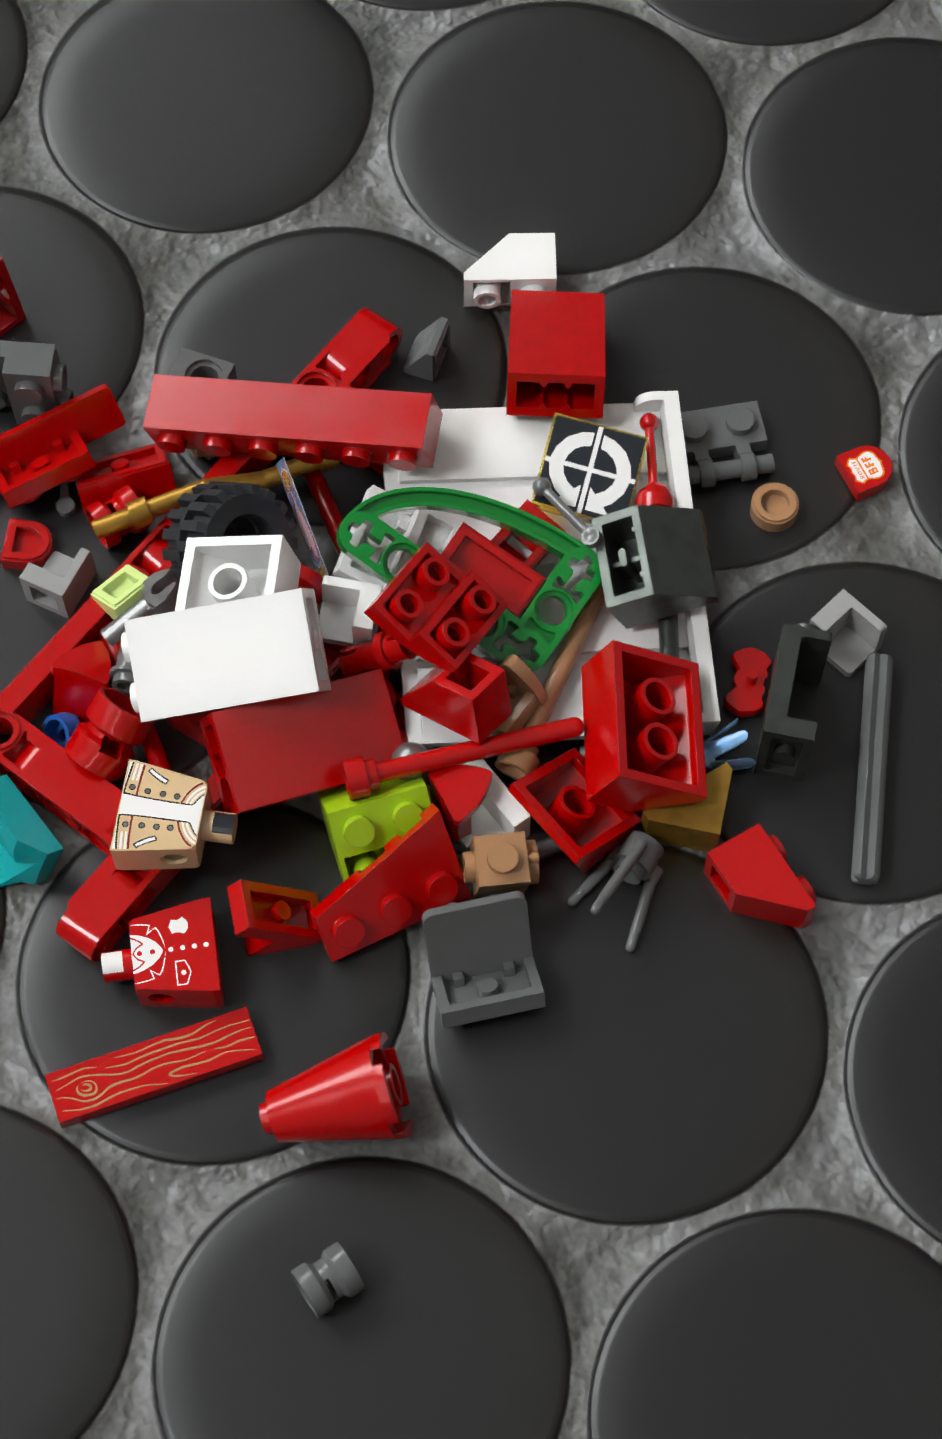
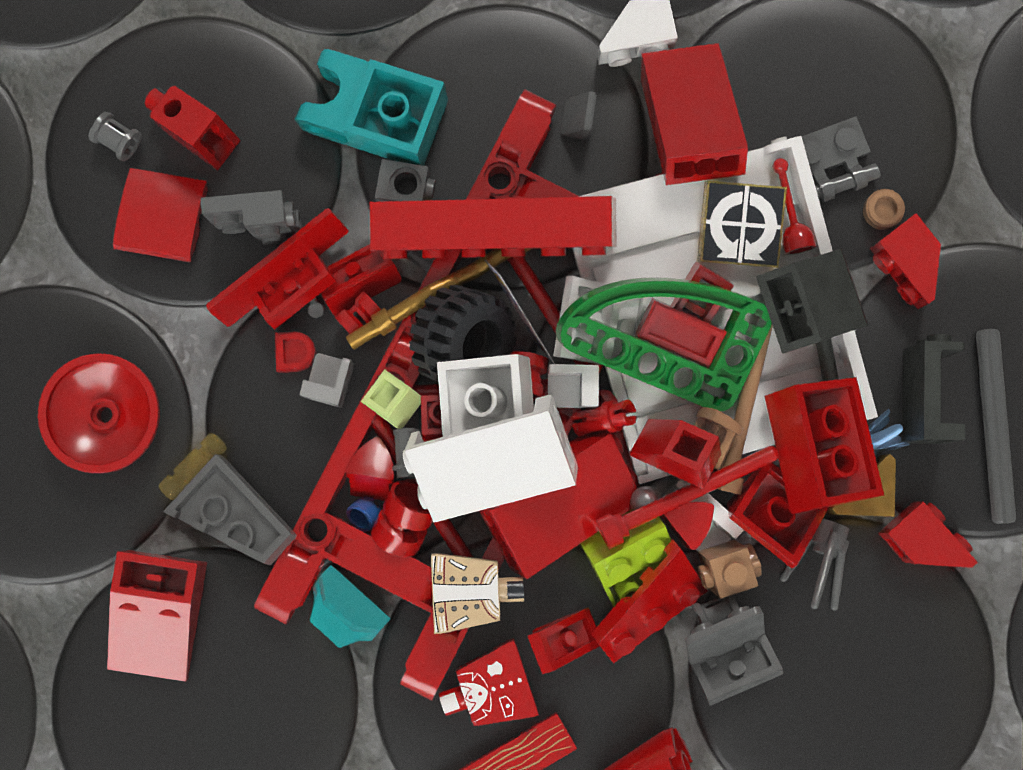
camera: 10 degrees left, 20 degrees up
flat silver bar [101,568,180,646] -> none
red slope [364,542,509,673] -> none
dark grey hinge [532,477,603,549] -> none
red piece [723,647,772,718] -> none
light grey panel [809,589,887,677] -> none
red tile [835,446,892,501] -> none
none -> teal brick [295,49,448,166]
none -> red slope [870,213,941,309]

